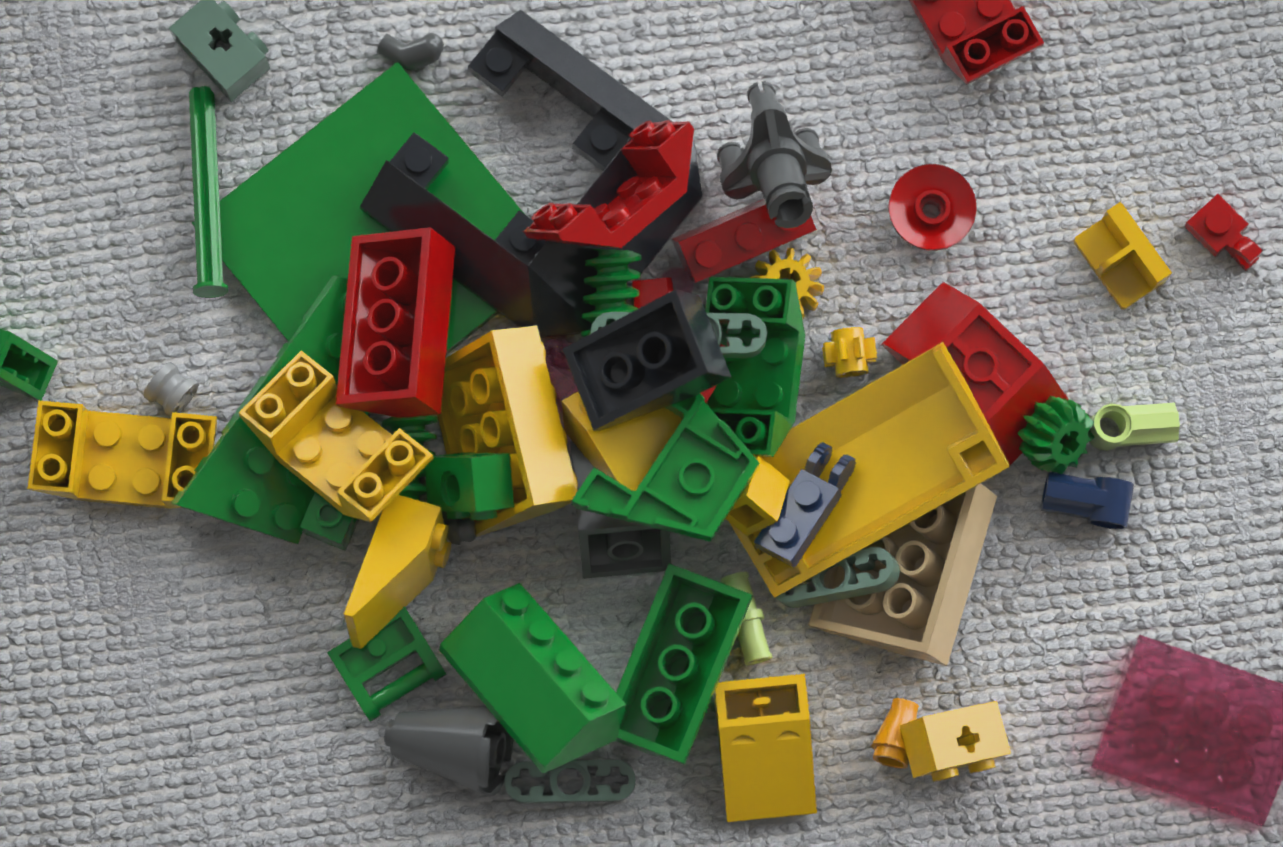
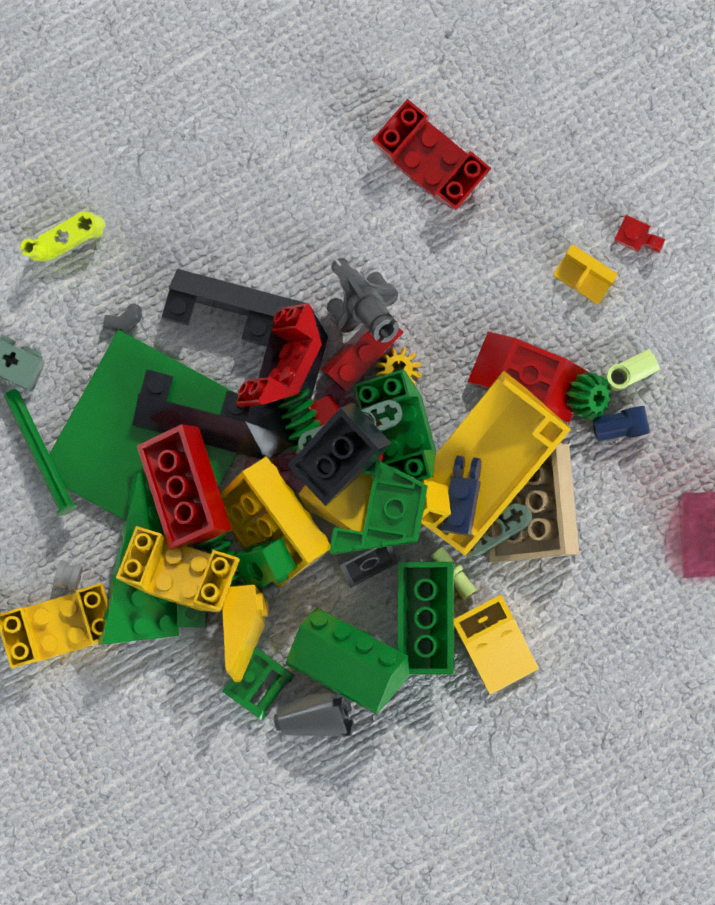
camera: 15 degrees left, 5 degrees up
sand green beam [504,759,636,804] -> none
yellow gear [822,327,877,378] -> none
light orange cone [871,698,919,769] -> none
red dish [888,164,977,251] -> none
yellow brick [899,701,1011,782] -> none

